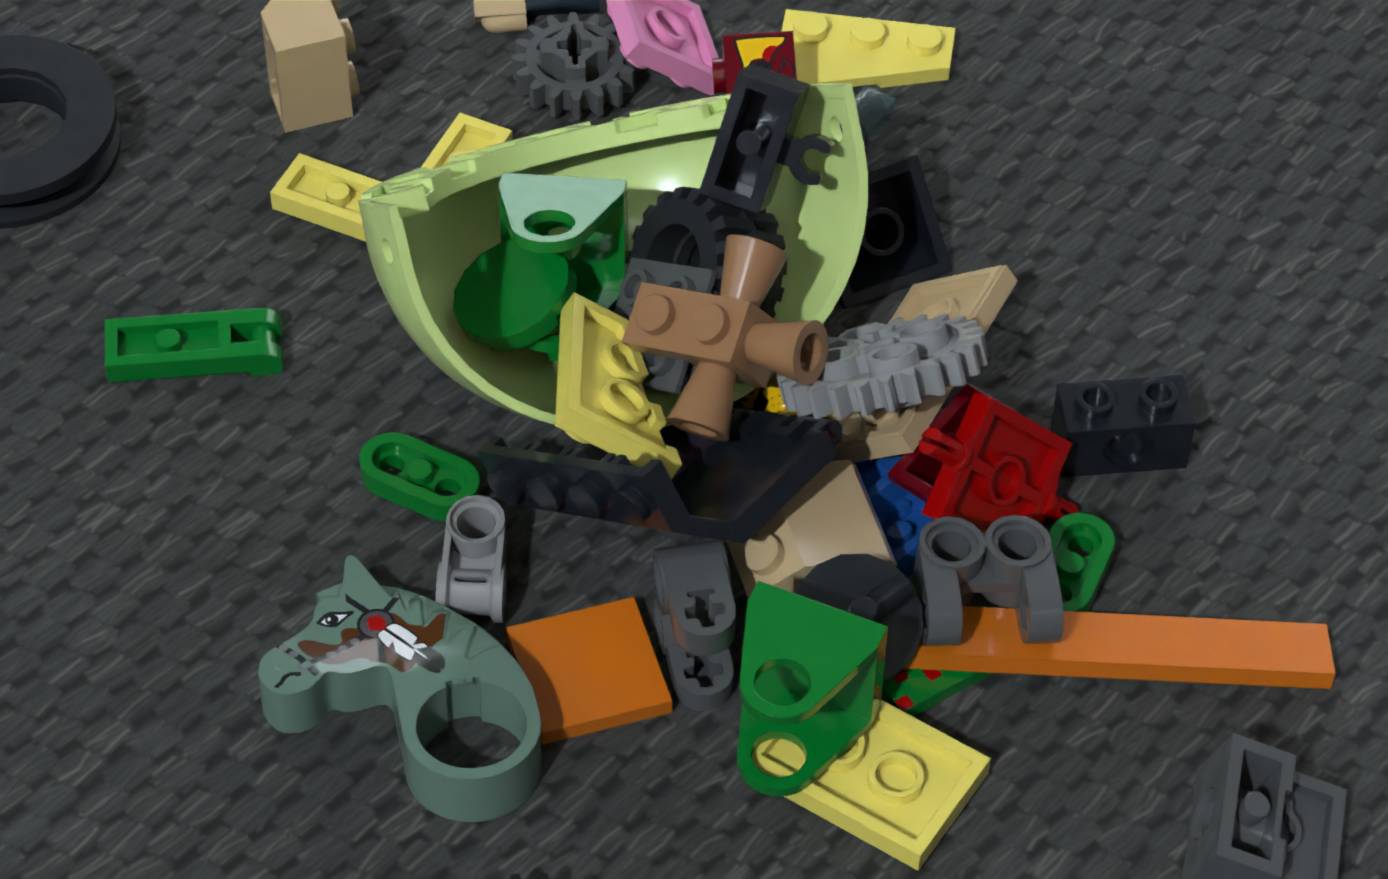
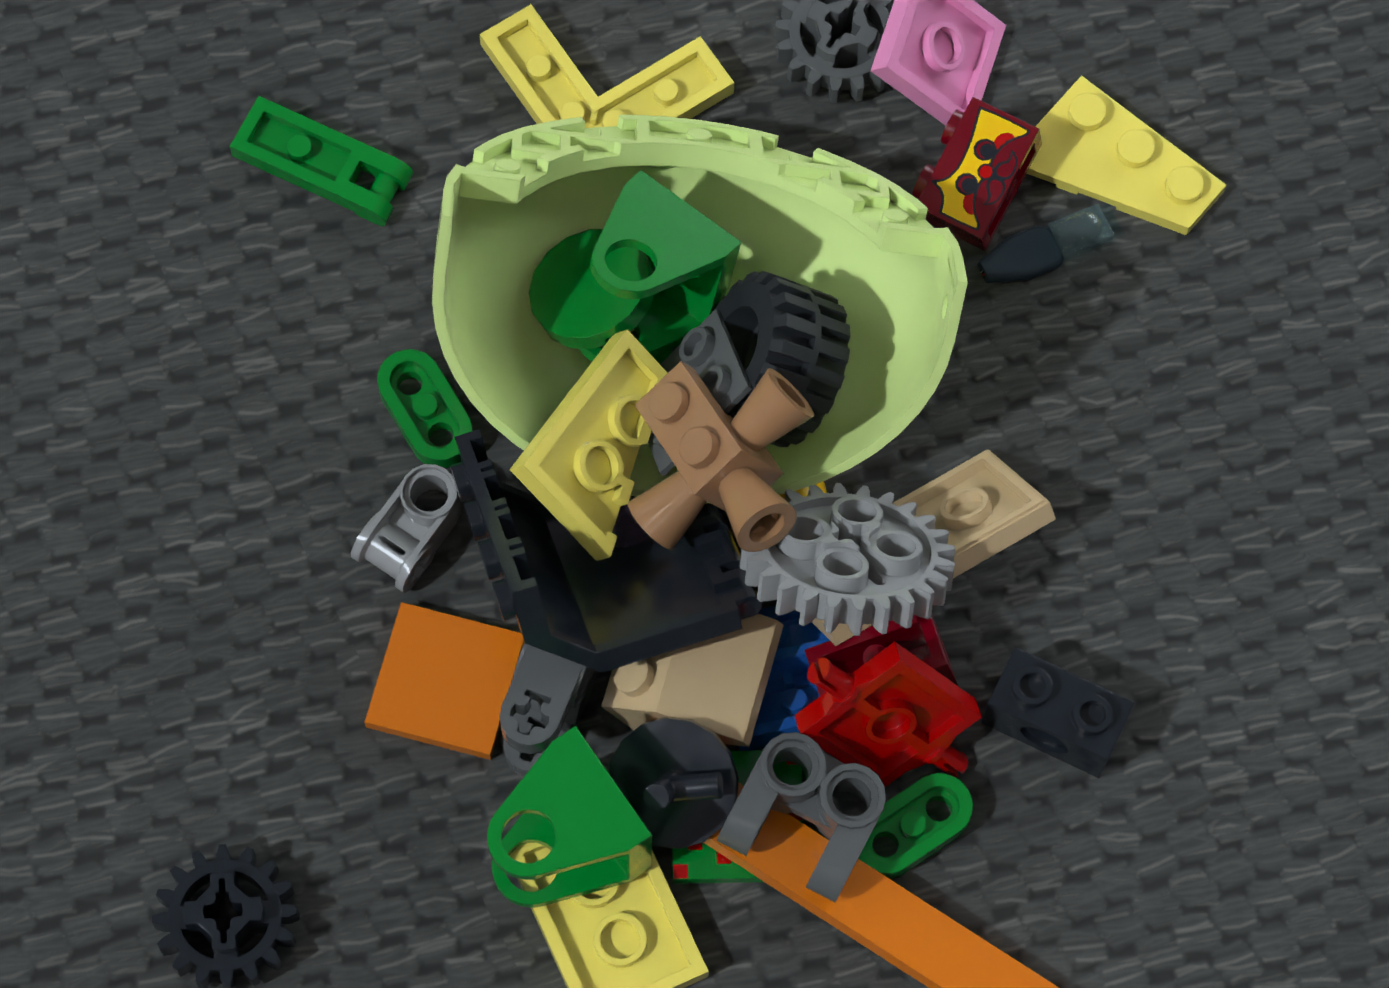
camera: 30 degrees right, 20 degrees up
sand green animal [258,555,542,822] -> none
black brick [699,64,835,214] -> none
black slope [838,155,953,309] -> none

